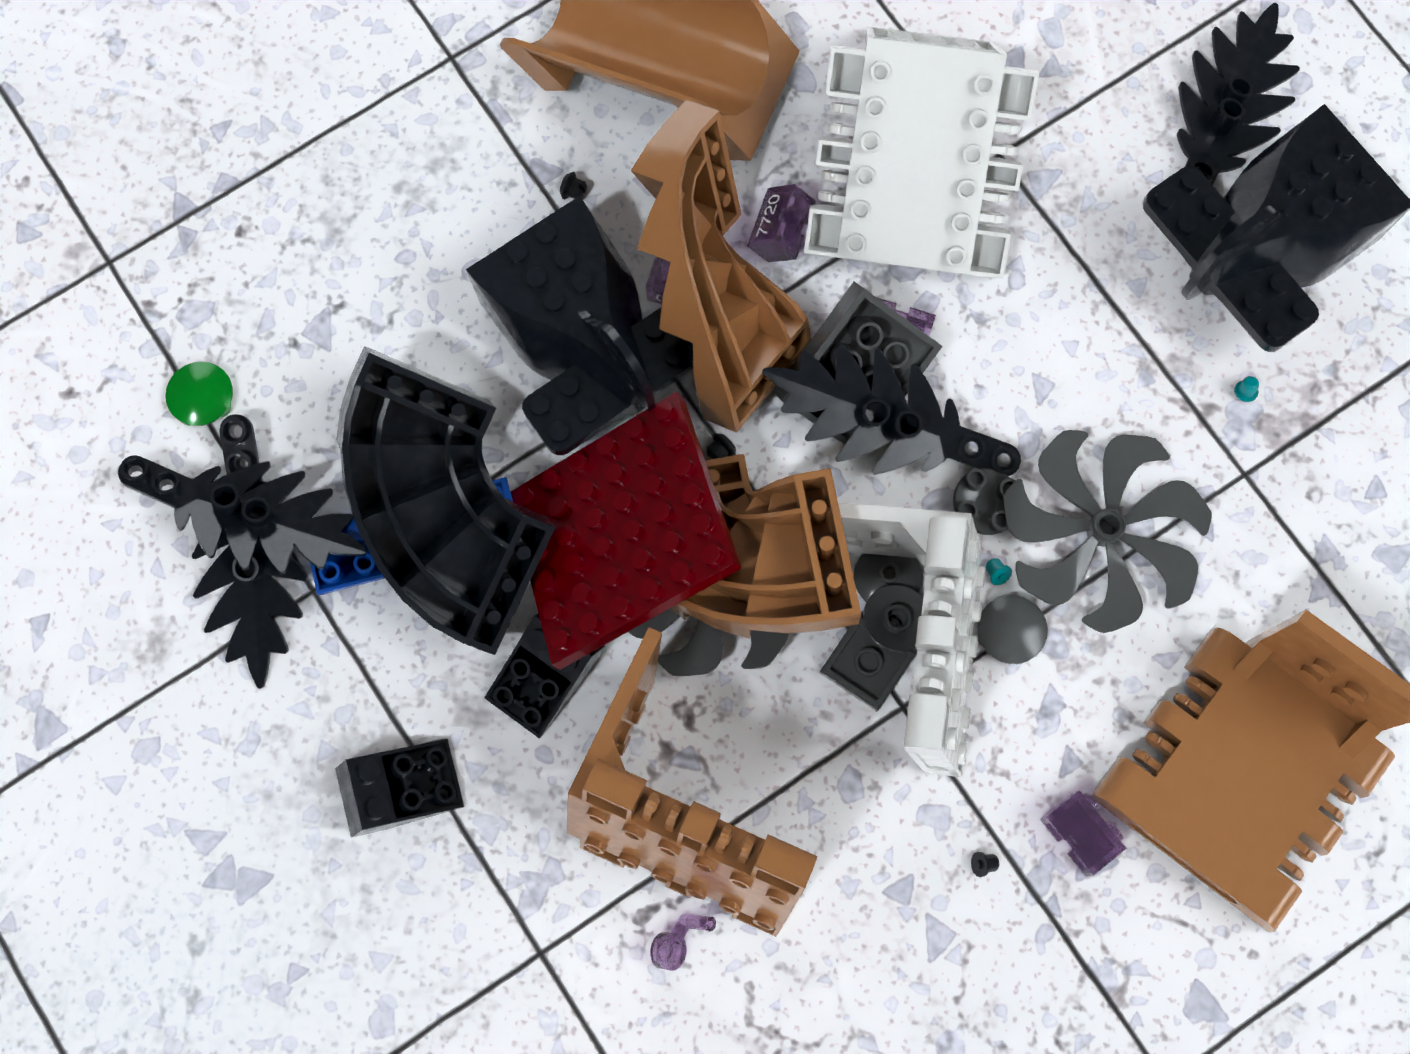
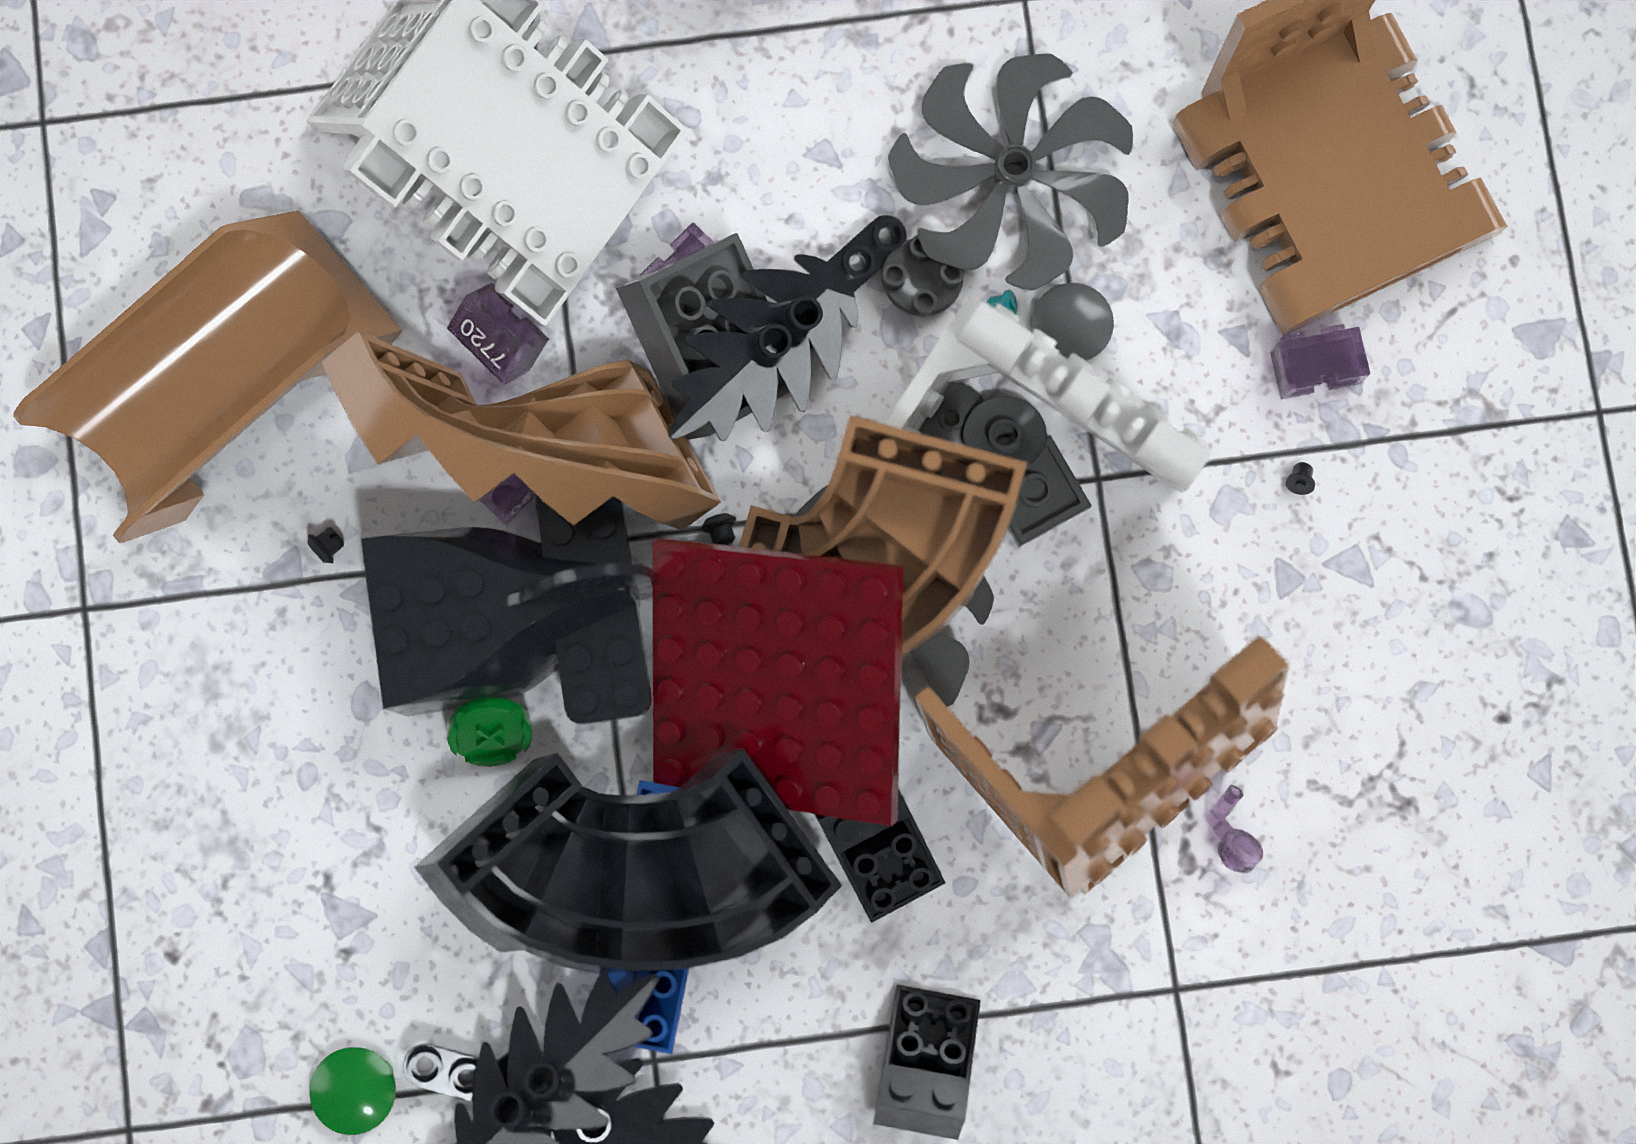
camera: 65 degrees left, 5 degrees up
none -> green tile [447,697,533,767]

